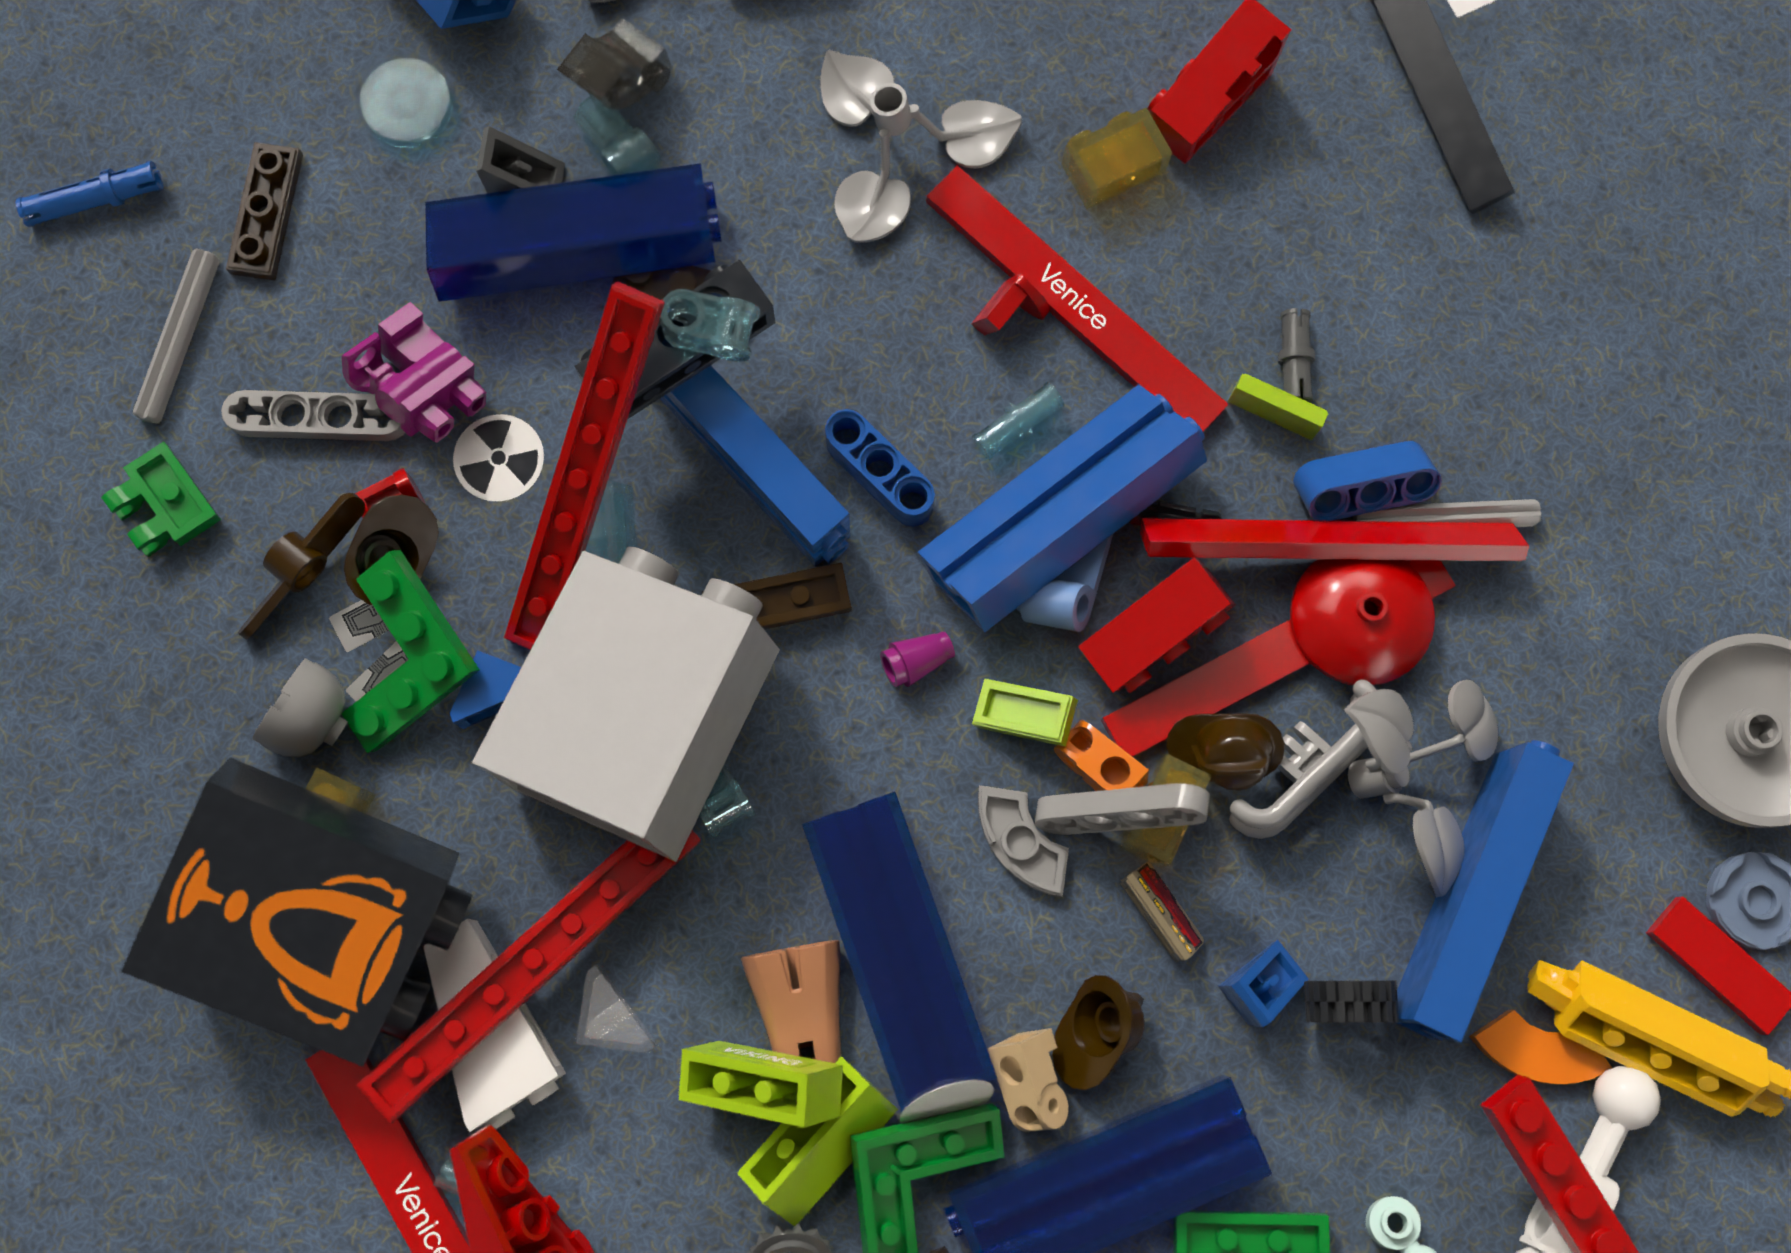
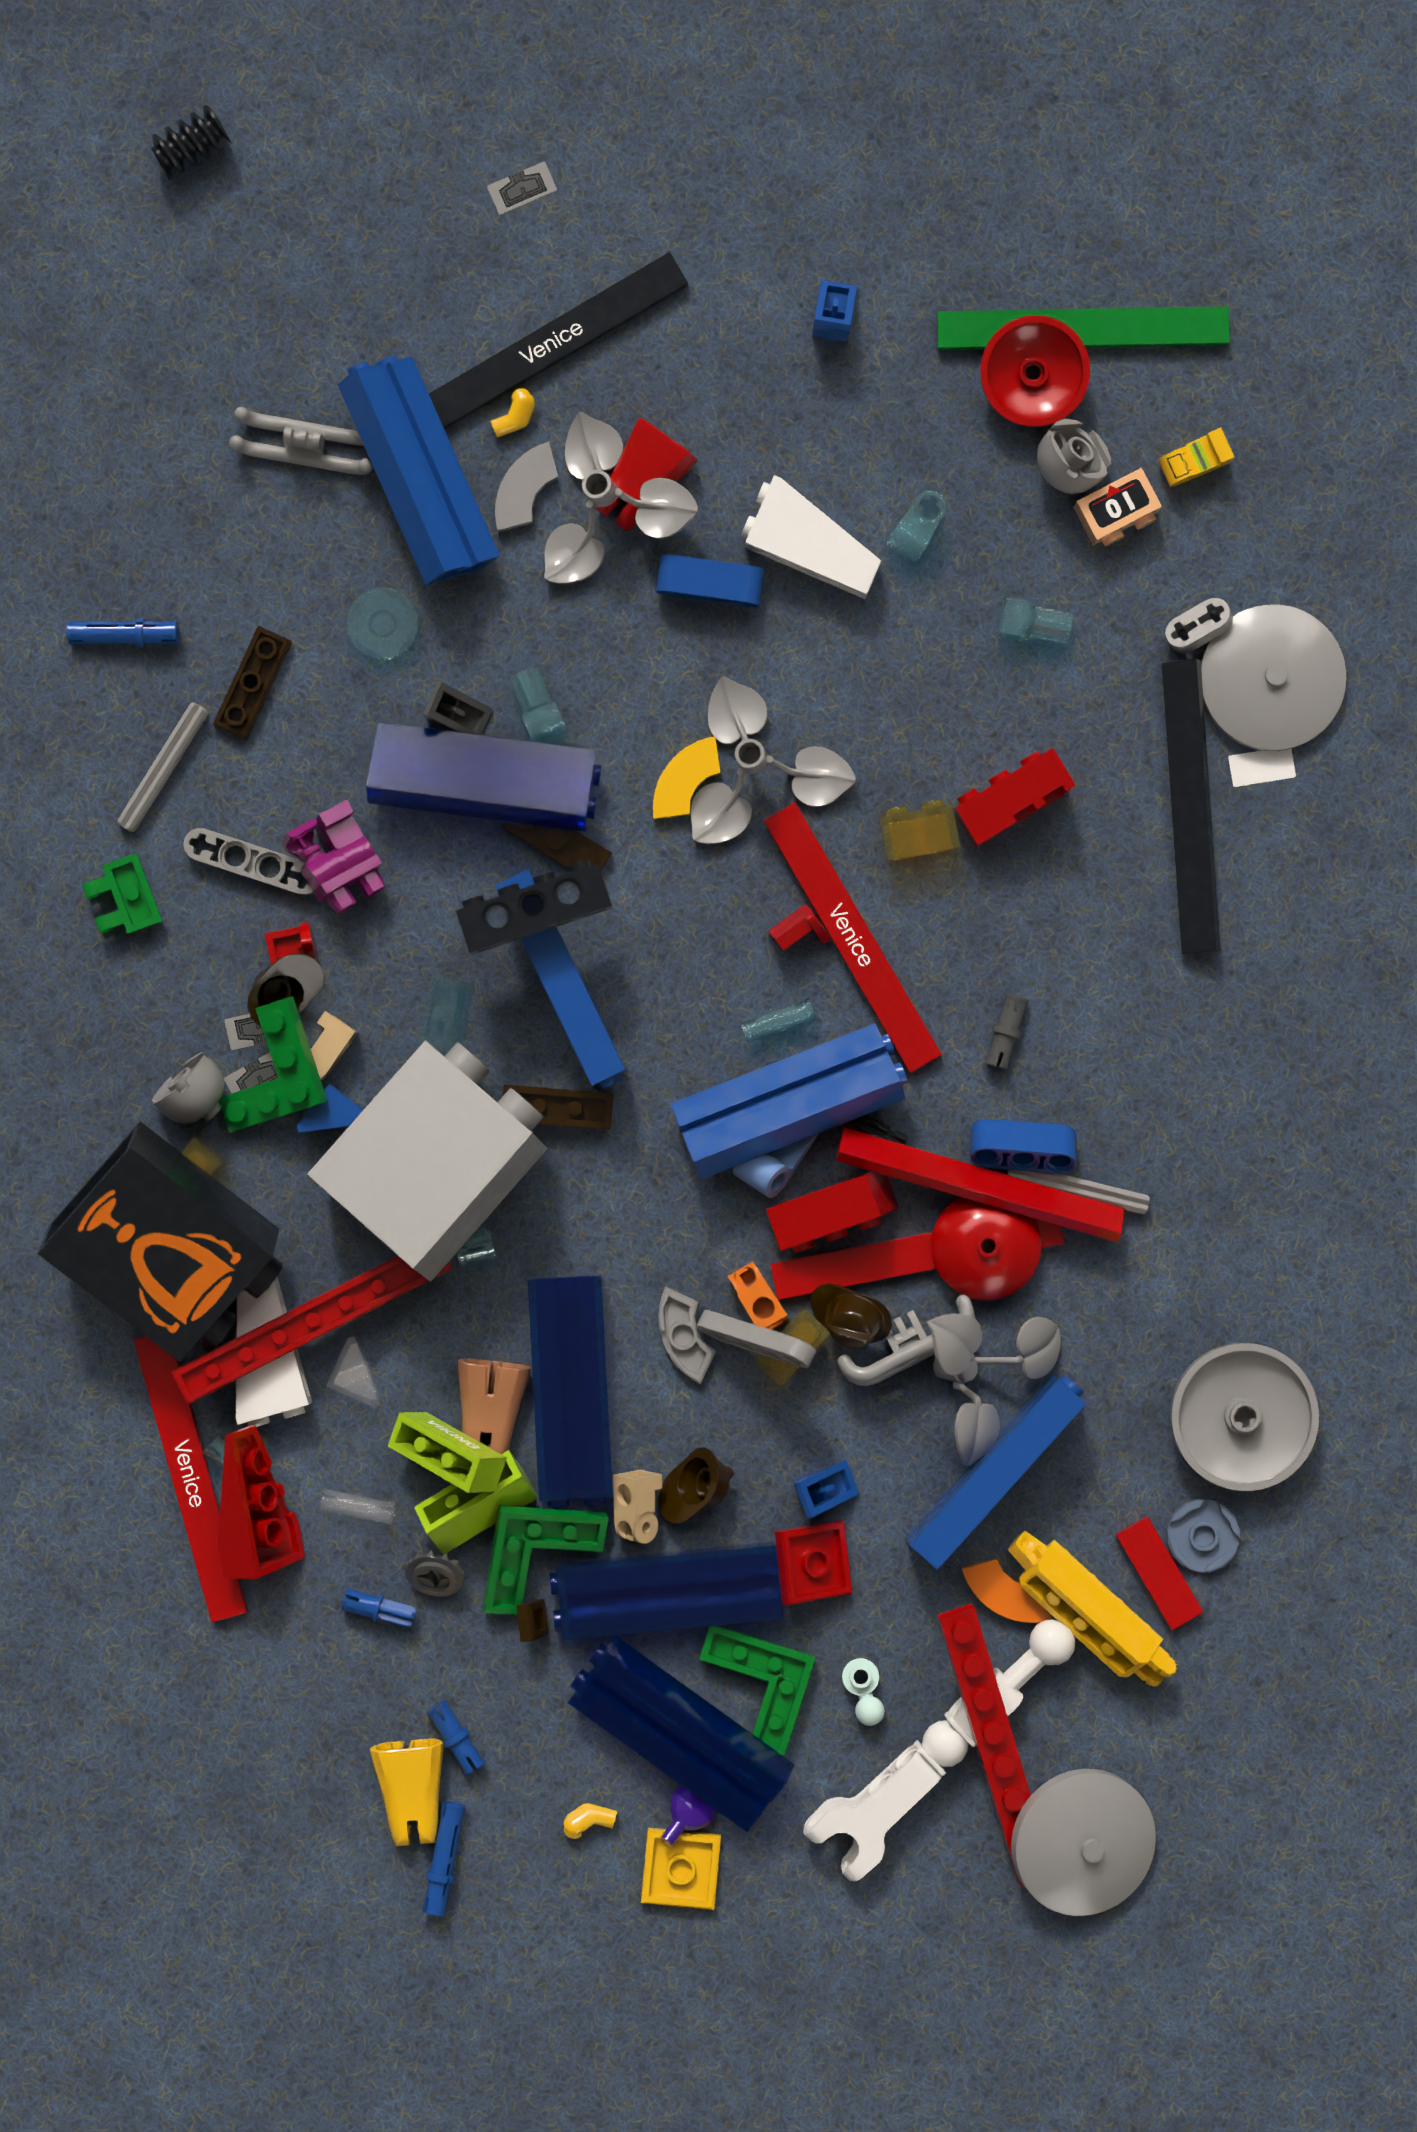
camera: 25 degrees right, 10 degrees up
dark brown piece [238,493,365,640] -> none
white sticker [453,415,544,501] -> none
red tile [504,282,665,650] -> none
clear smoke brick [557,18,672,110] -> none
clear light blue piece [660,289,760,362] -> none
blue beam [825,409,935,527] -> none
magenta cone [880,631,955,687] -> none
white sticker [900,1080,994,1123] -> none
lime tile [972,678,1078,747] -> none
slope [1120,862,1204,961] -> none
lime tile [1227,374,1328,440] -> none
black tyre [1304,981,1399,1023] -> none
none -> tan leg [311,1011,358,1080]
none -> clear pin [320,1488,397,1526]
none -> yellow tile [653,736,721,820]
none -> red plate [774,1520,852,1605]

